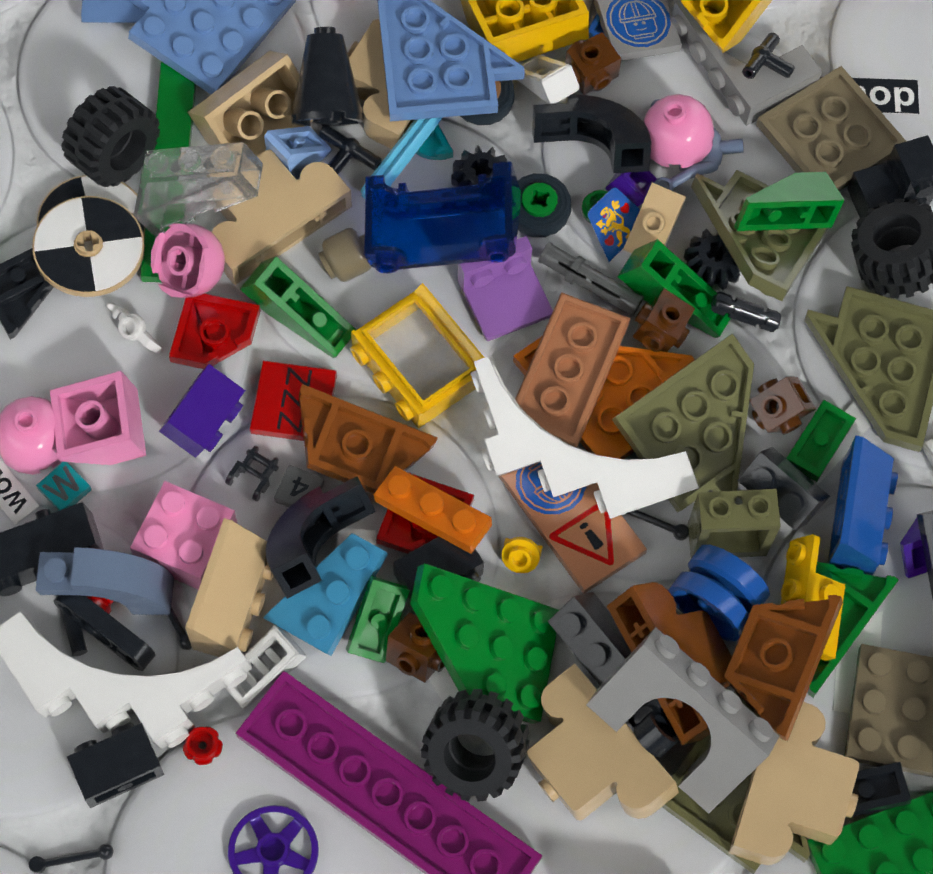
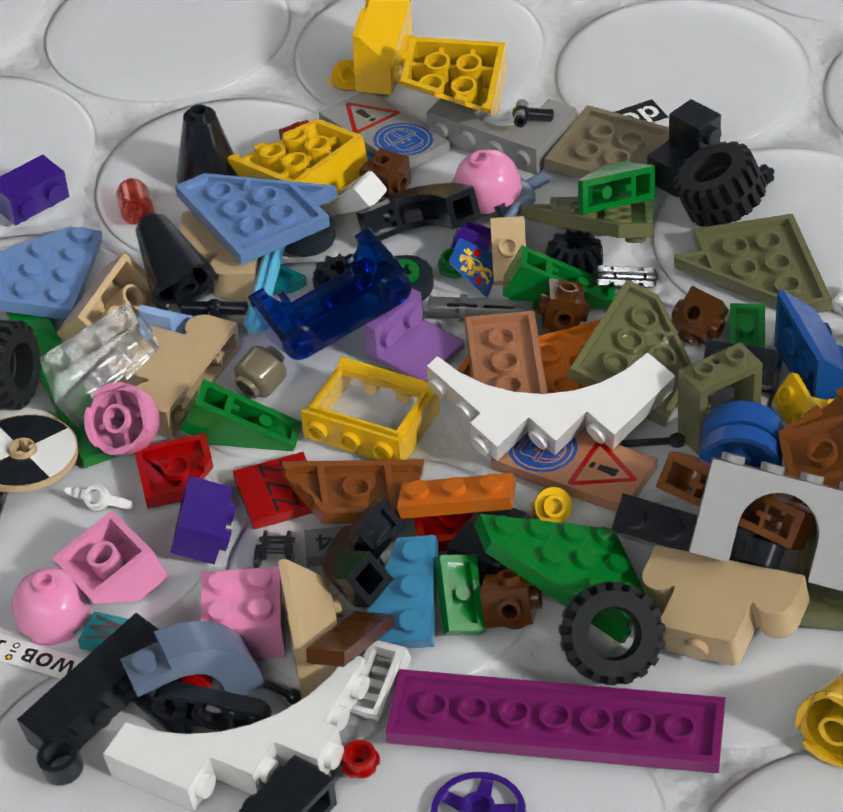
camera: 20 degrees left, 25 degrees down
none -> reddish brown tile [306,611,393,667]

